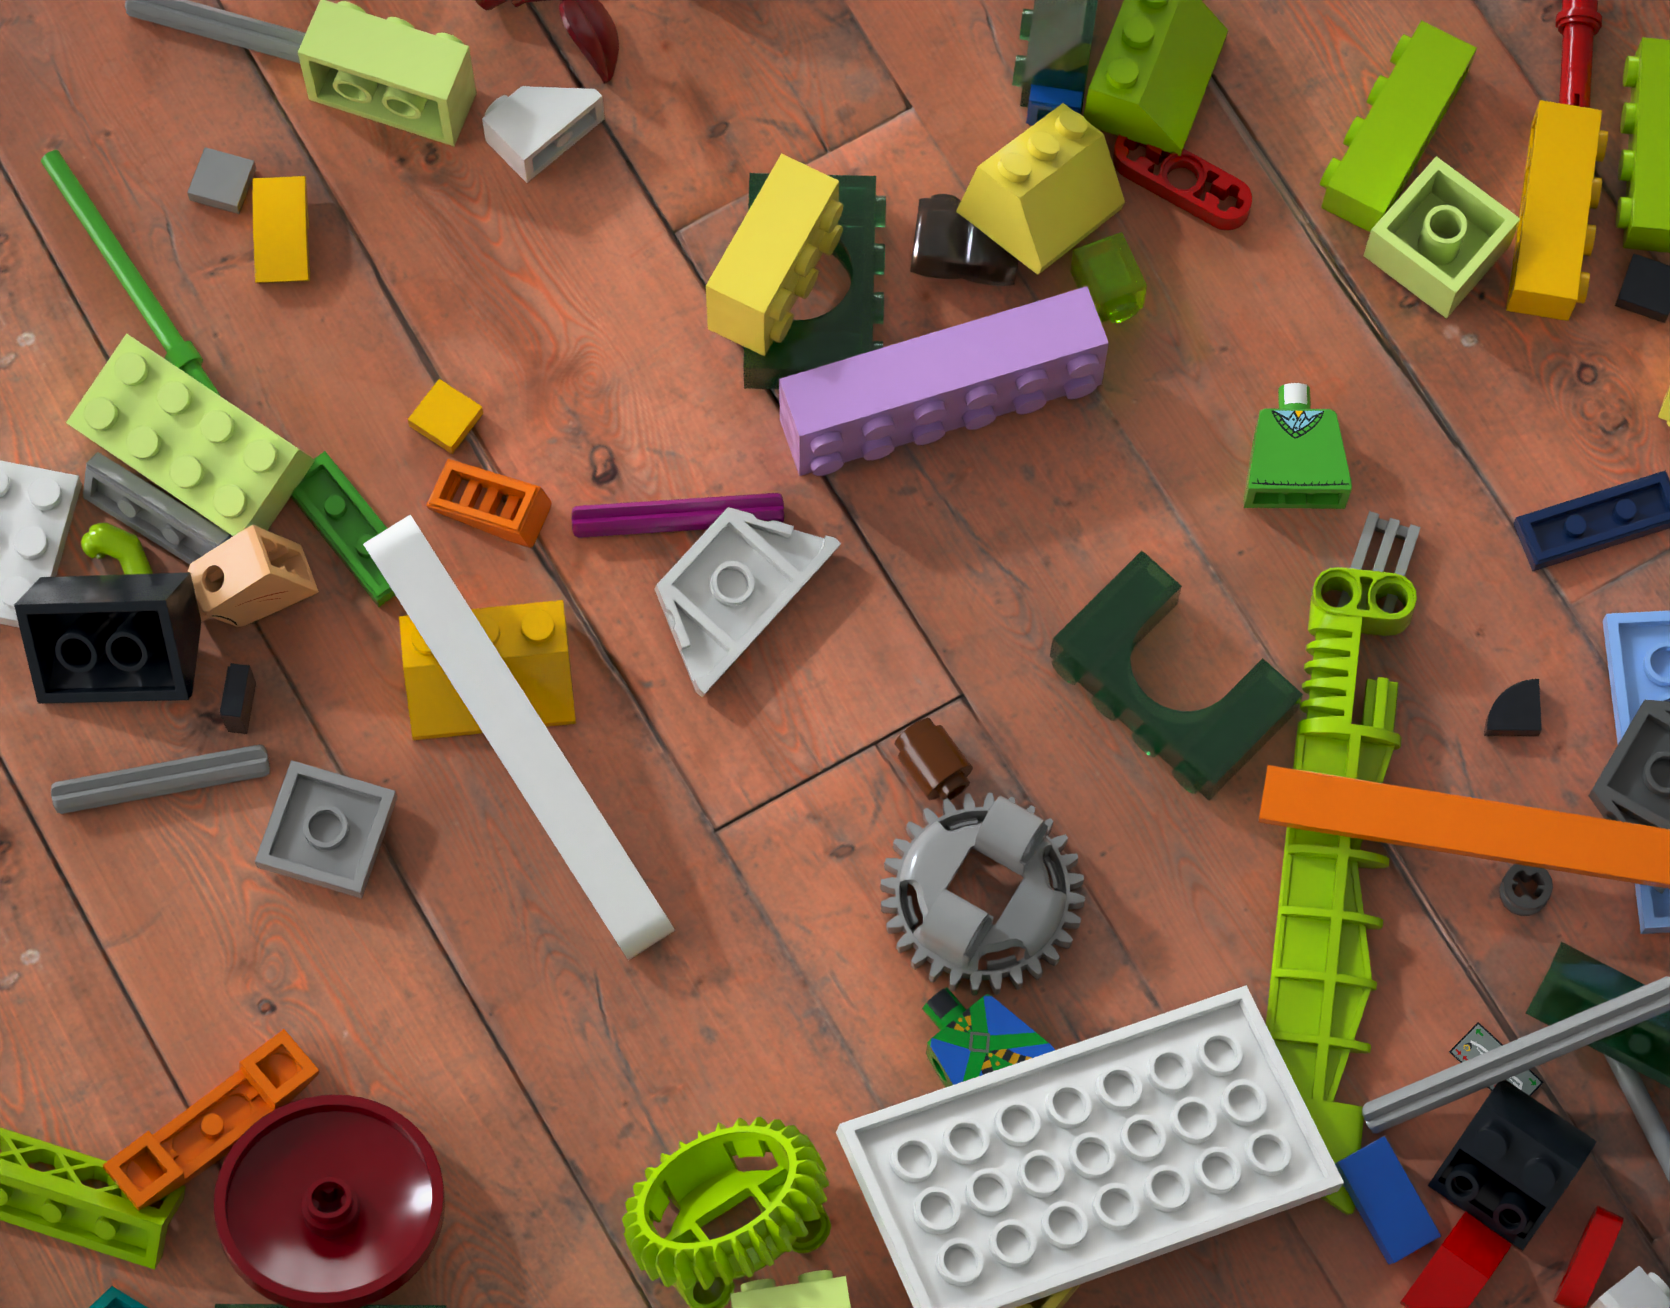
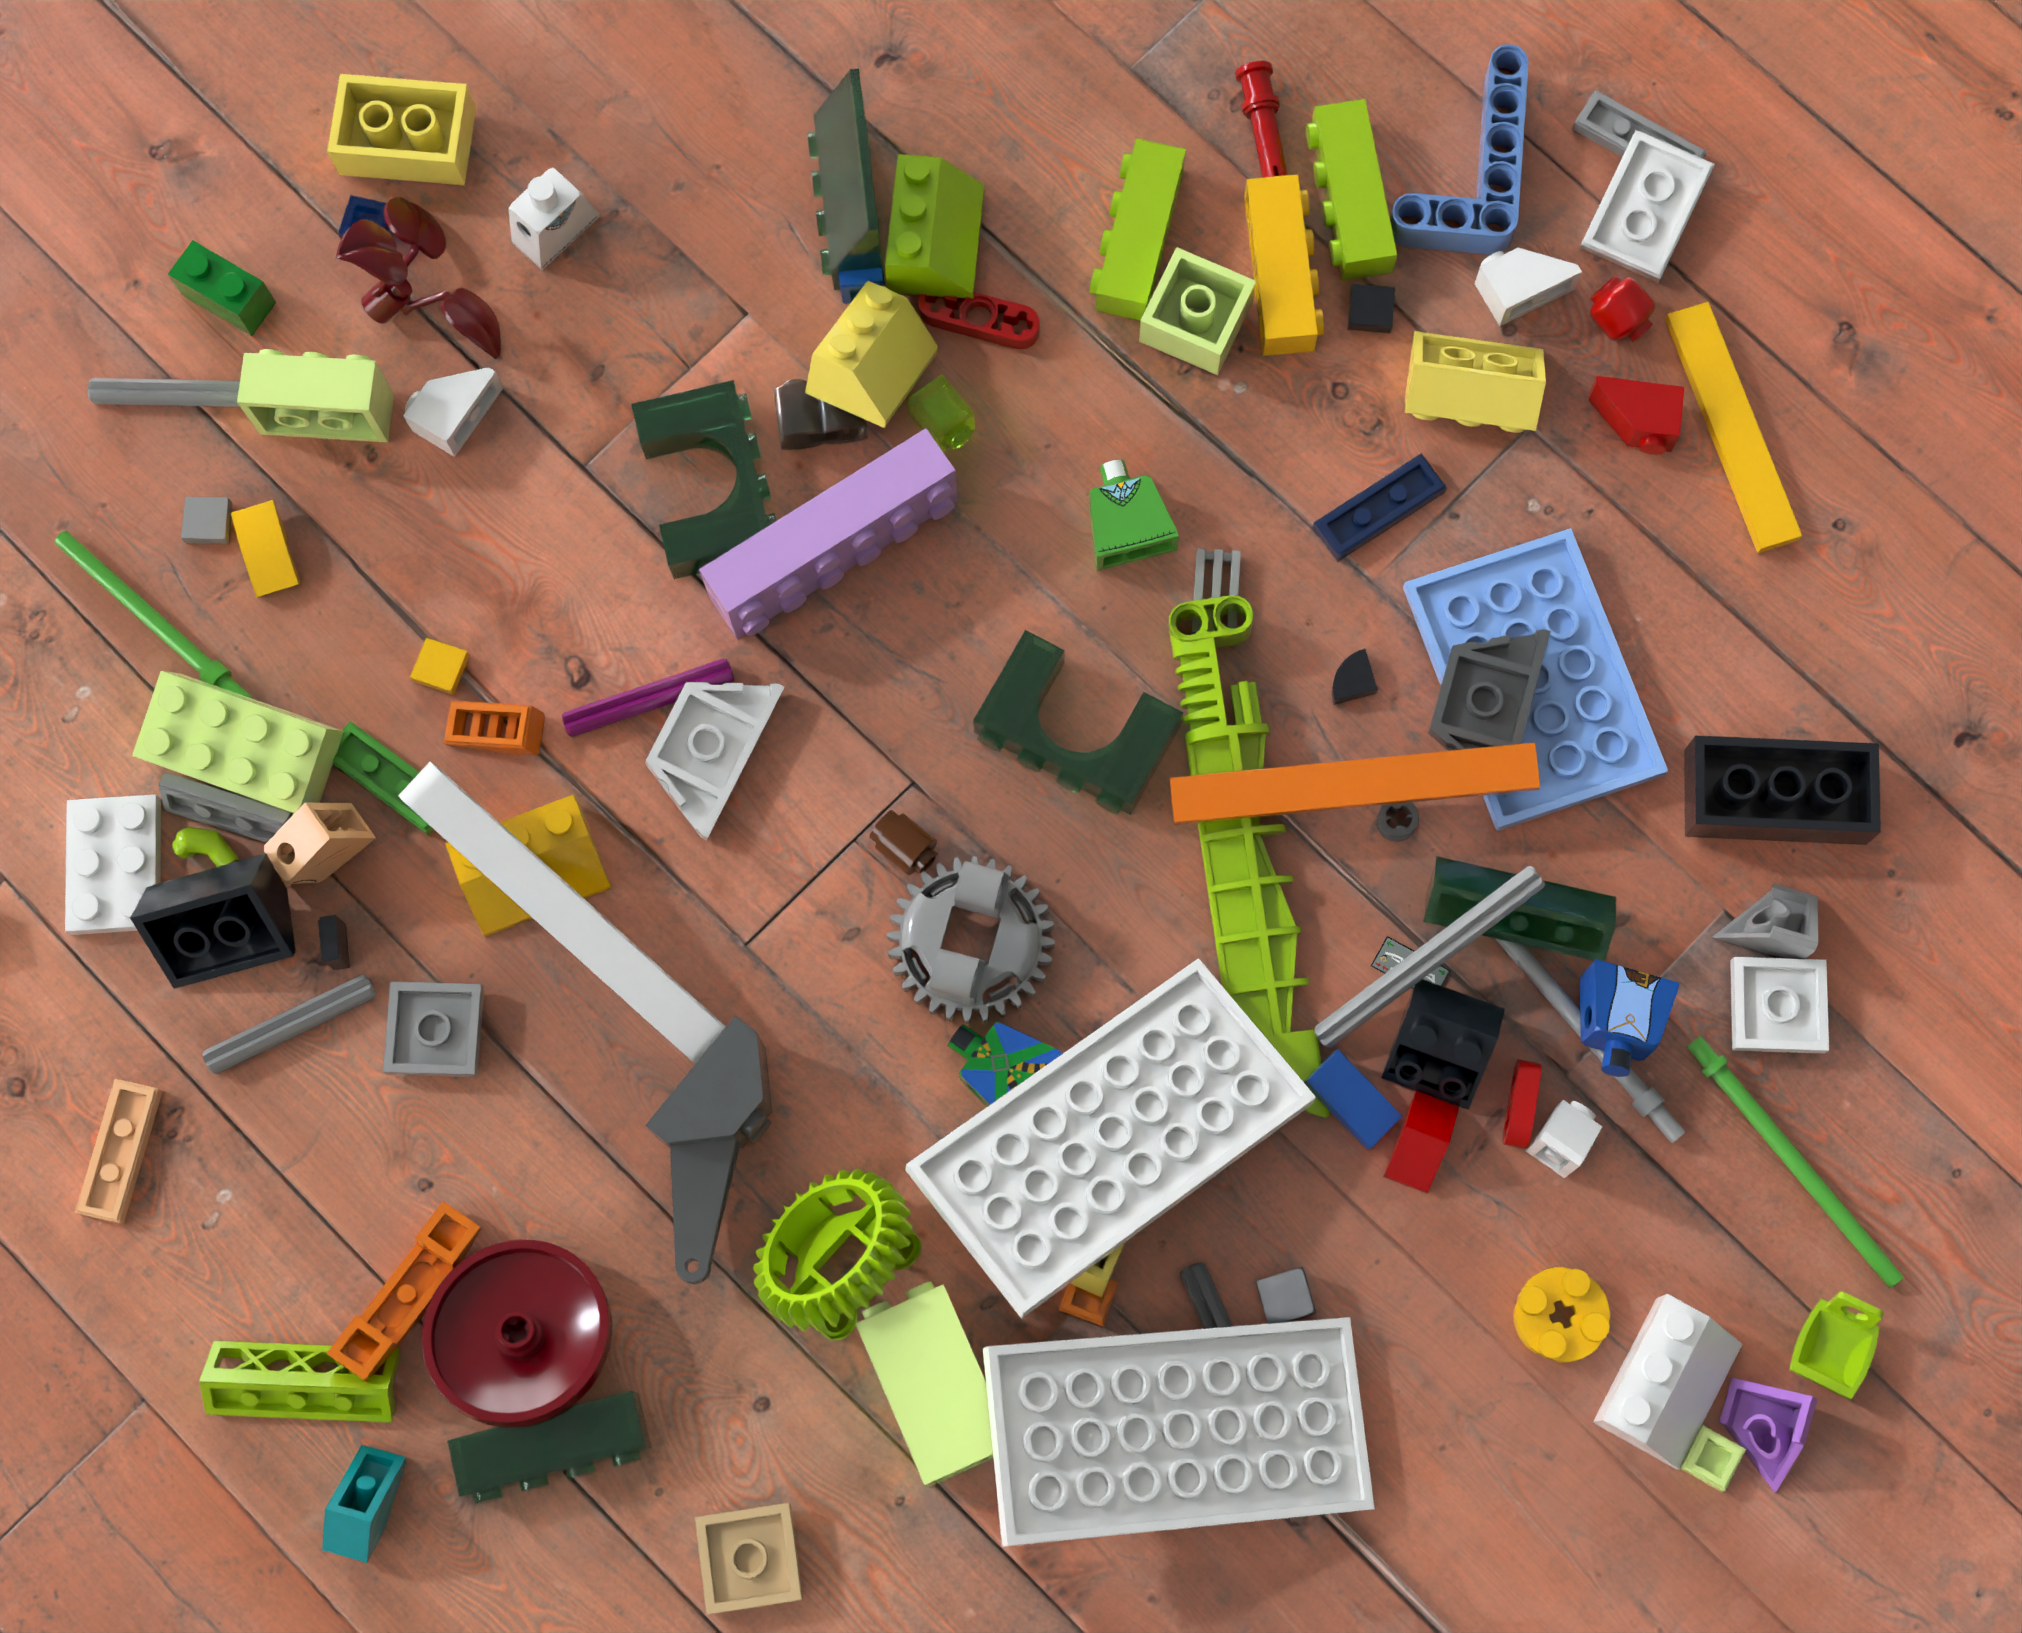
camera: 10 degrees left, 5 degrees up
light yellow brick [706,153,844,356] -> none
none -> dark grey slope [645,1016,772,1284]

